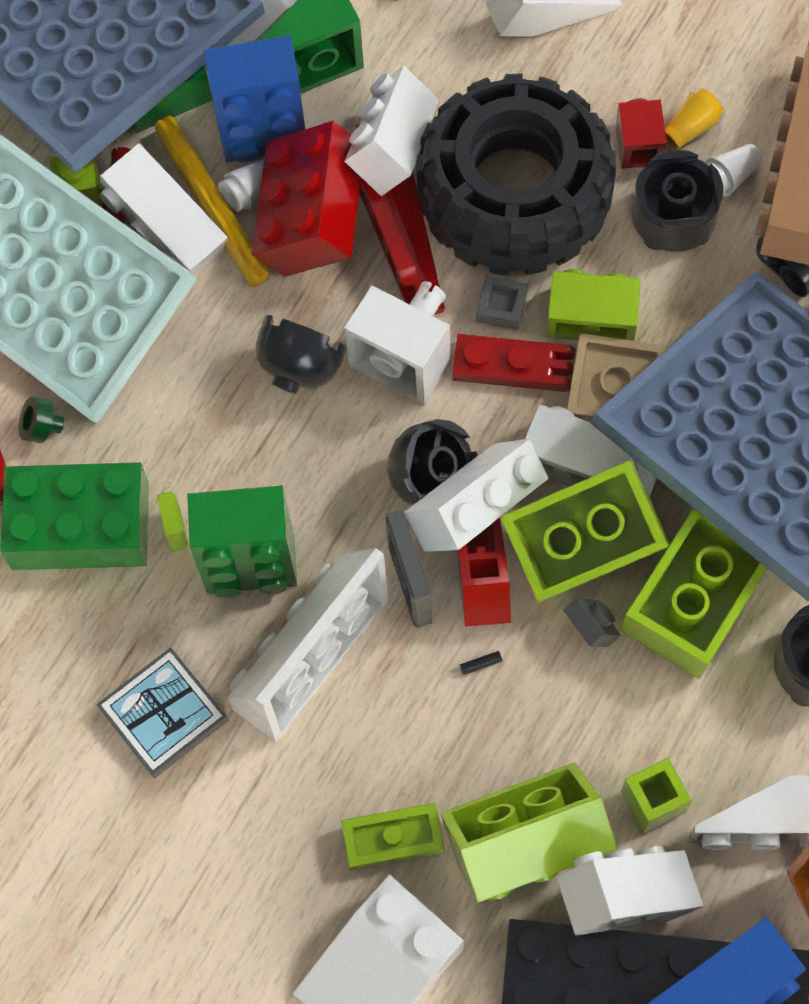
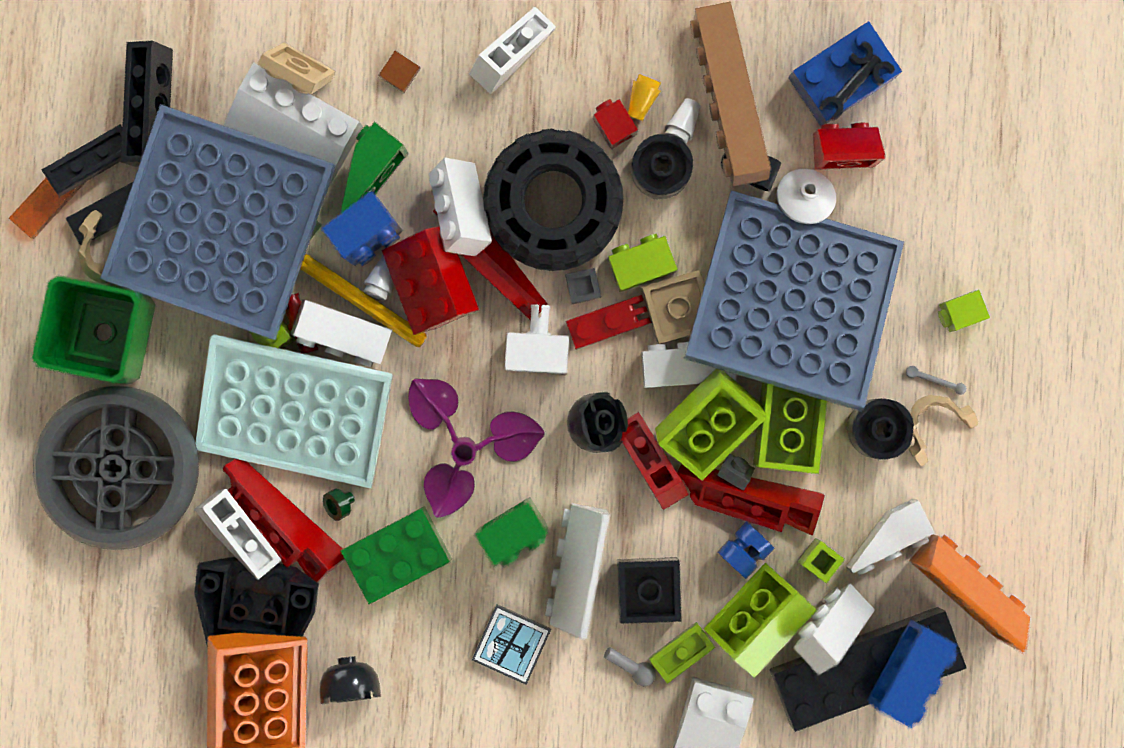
camera: 30 degrees left, 20 degrees up
lime tile [157,491,189,552] -> none
black cylinder [256,315,347,394] -> none
dark grey tile [385,510,432,628] -> none
white brick [404,439,549,552] -> none
black piece [459,651,503,675] -> none
none -> magenta plant [408,378,545,518]
none -> light grey bar [604,647,656,687]
none -> black brick [617,557,682,624]
none -> red wedge [677,464,825,536]
none -> blue wheel [717,522,775,579]

